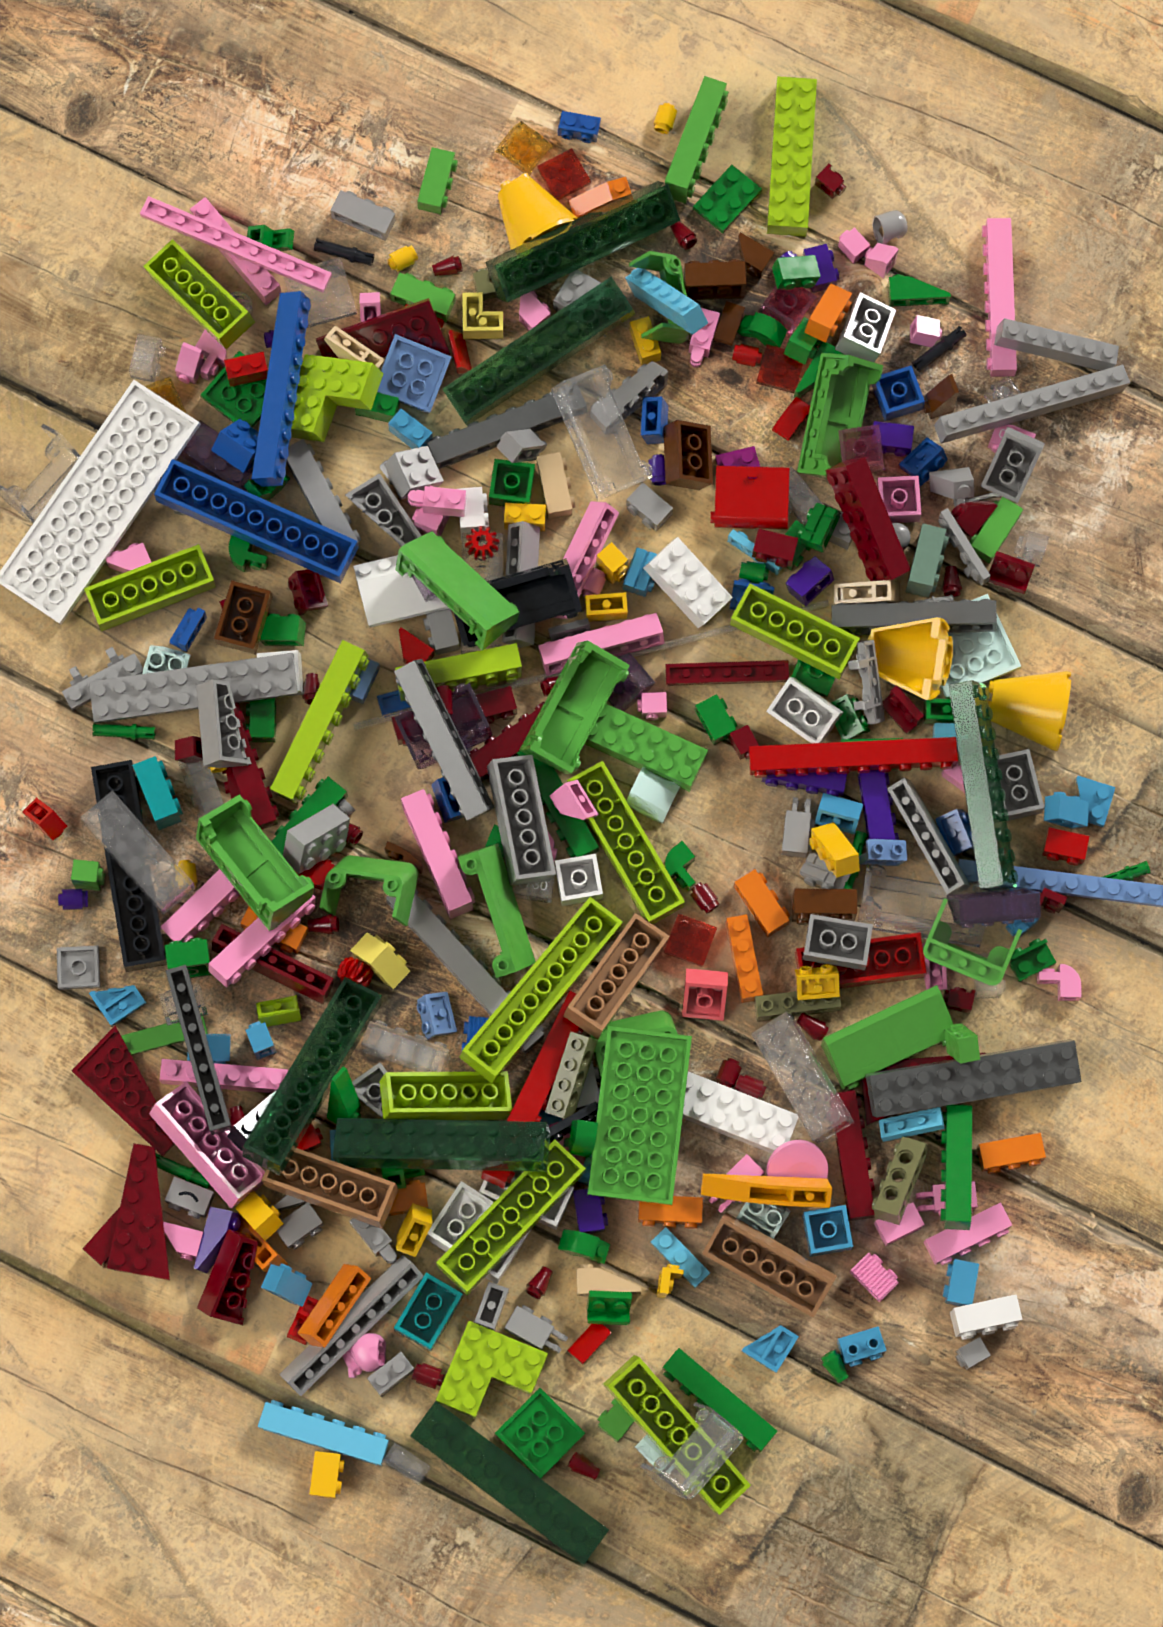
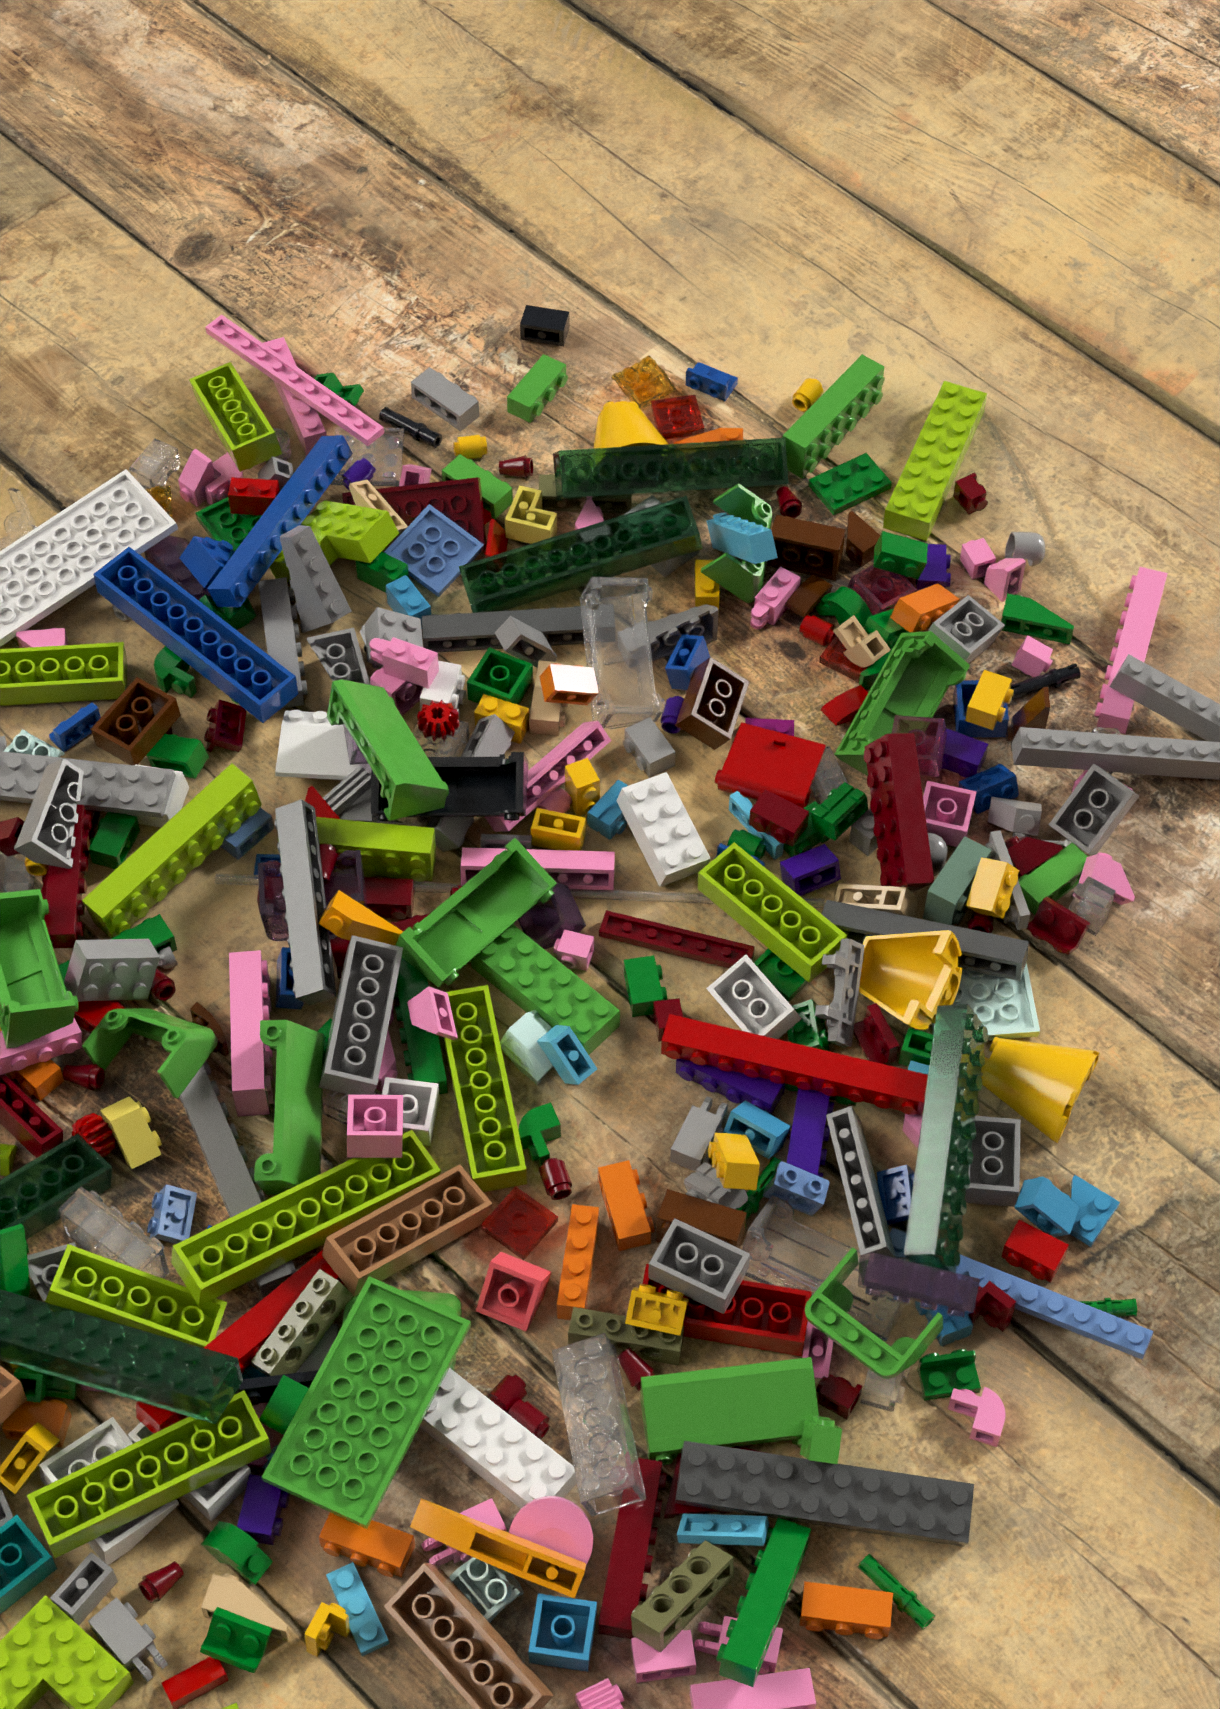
camera: 20 degrees right, 20 degrees down
none -> light grey brick [258,456,293,491]
none -> light grey wedge [280,525,352,633]
none -> light orange slope [318,890,403,945]
none -> light grey tile [323,765,371,815]
none -> dark purple brick [342,458,376,492]
none -> bright pink brick [347,1095,403,1158]
none -> black brick [520,305,570,346]
none -> medium azure brick [537,1025,597,1085]
none -> brick [539,663,599,705]
none -> tan brick [833,615,891,667]
none -> green pin [858,1554,936,1630]
none -> yellow brick [965,670,1014,730]
none -> yellow brick [965,857,1019,919]
none -> bright pink slope [1078,853,1135,905]

